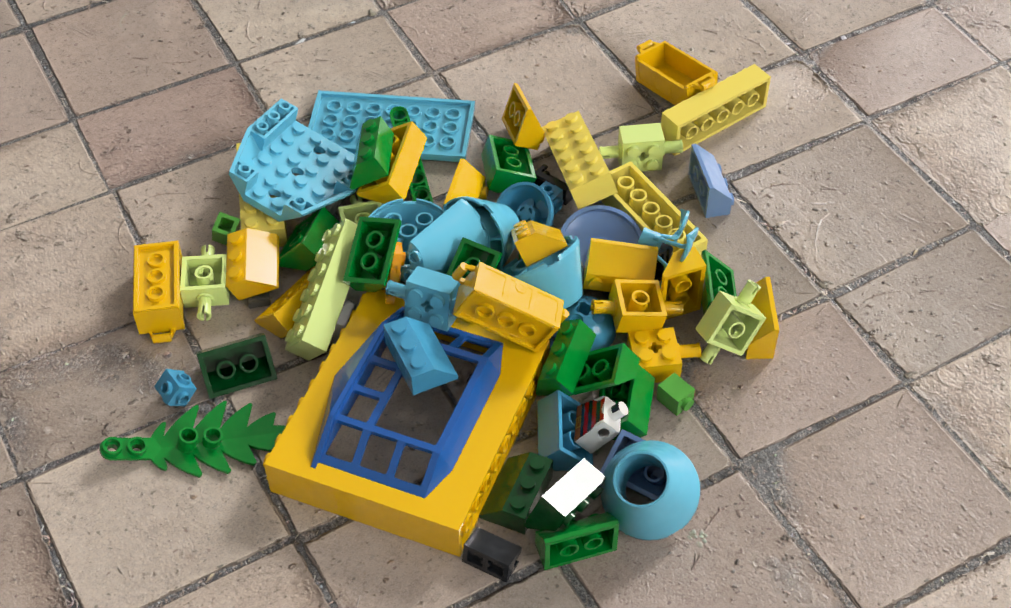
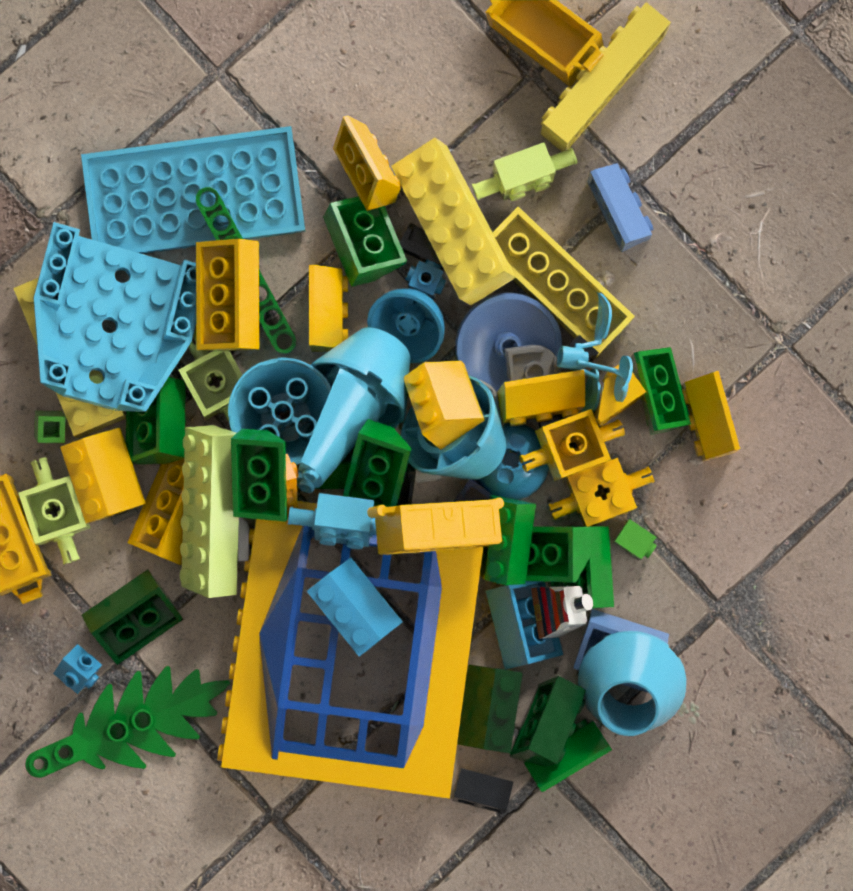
camera: 15 degrees left, 35 degrees up
green slope [350,116,394,190] -> none
yellowish green brick [695,280,766,365] -> none

